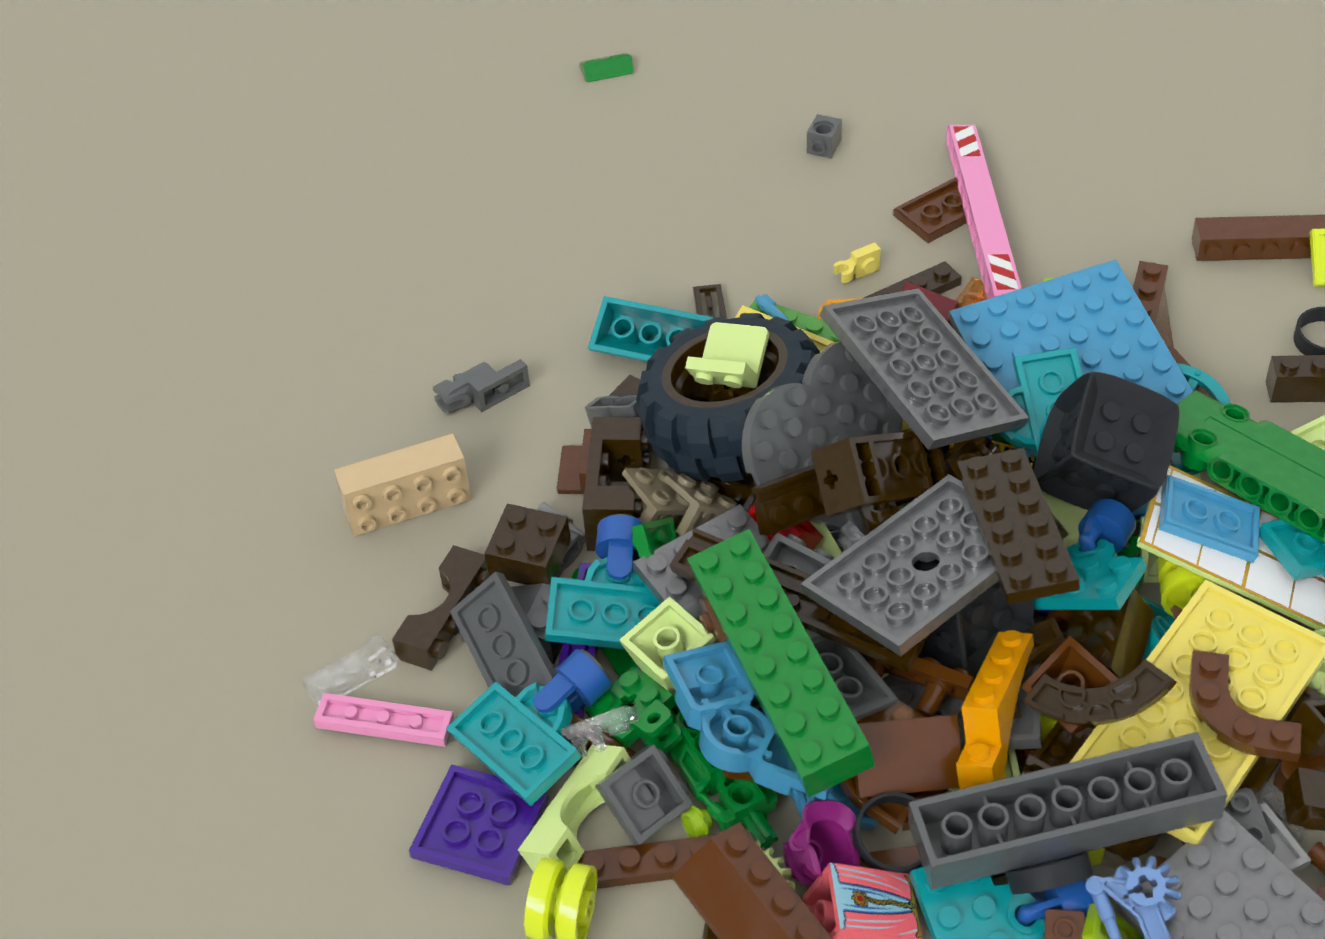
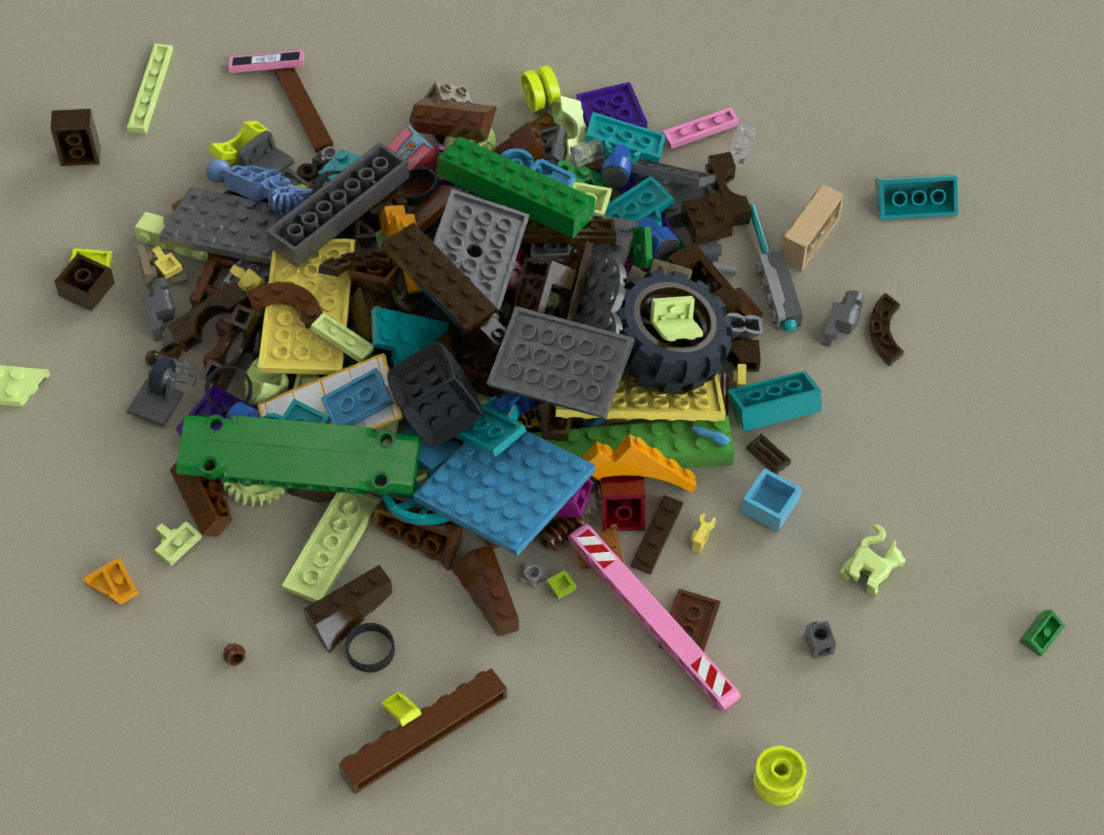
camera: 140 degrees right, 10 degrees up
none -> light yellow plate [229,264,266,292]
none -> yellowish green plate [310,312,374,363]
none -> reddish brown brick [509,122,546,162]
none -> medium azure piece [741,468,802,532]
none -> piece [750,204,803,332]
none -> neon yellow wheel [753,746,807,806]
none -> yellowish green animal [839,524,906,597]
none -> dark brown tile [869,292,904,367]
none -> teal slope [875,174,958,220]

